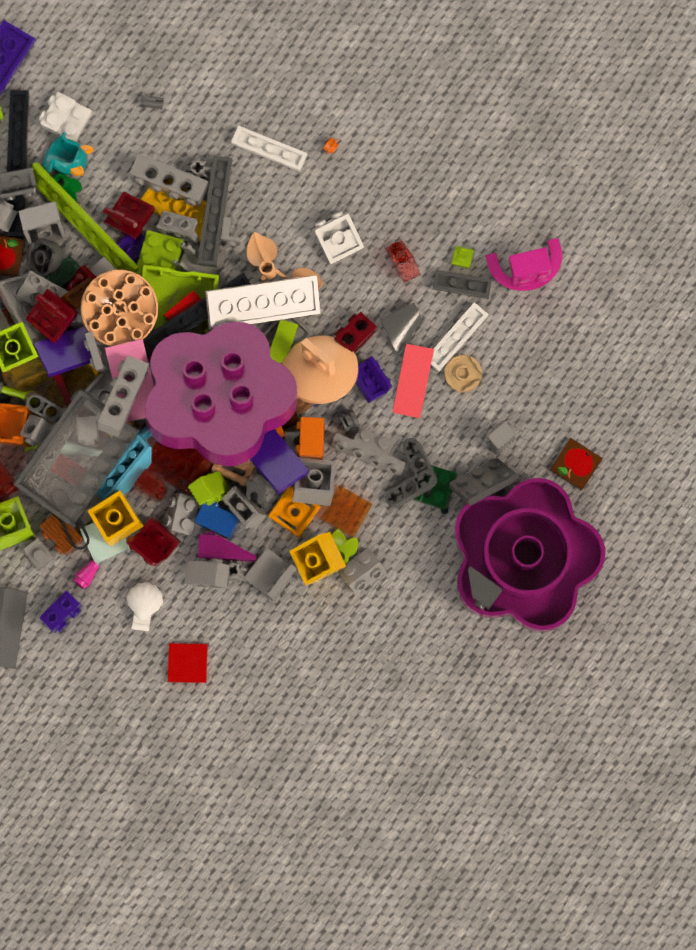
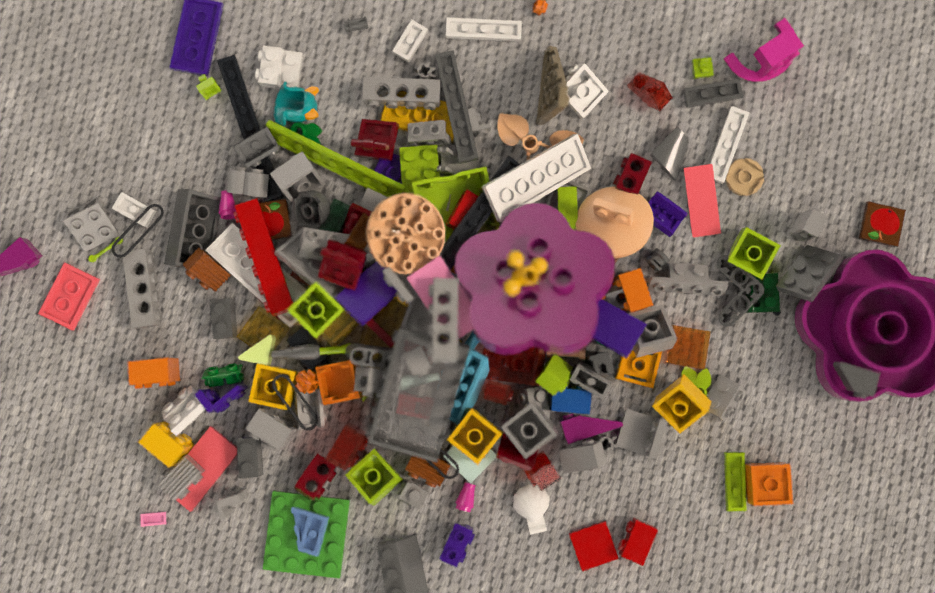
camera: 25 degrees left, 5 degrees up
none -> white plate [392,19,428,63]
none -> light grey brick [501,401,559,459]
none -> yellow piece [503,250,547,296]
none -> clear red brick [524,451,561,491]
none -> dark tan plate [536,46,570,125]
none -> red brick [618,517,658,566]
none -> lime tile [724,452,747,512]
none -> lime slope [727,227,781,280]
none -> orange container [745,462,793,506]

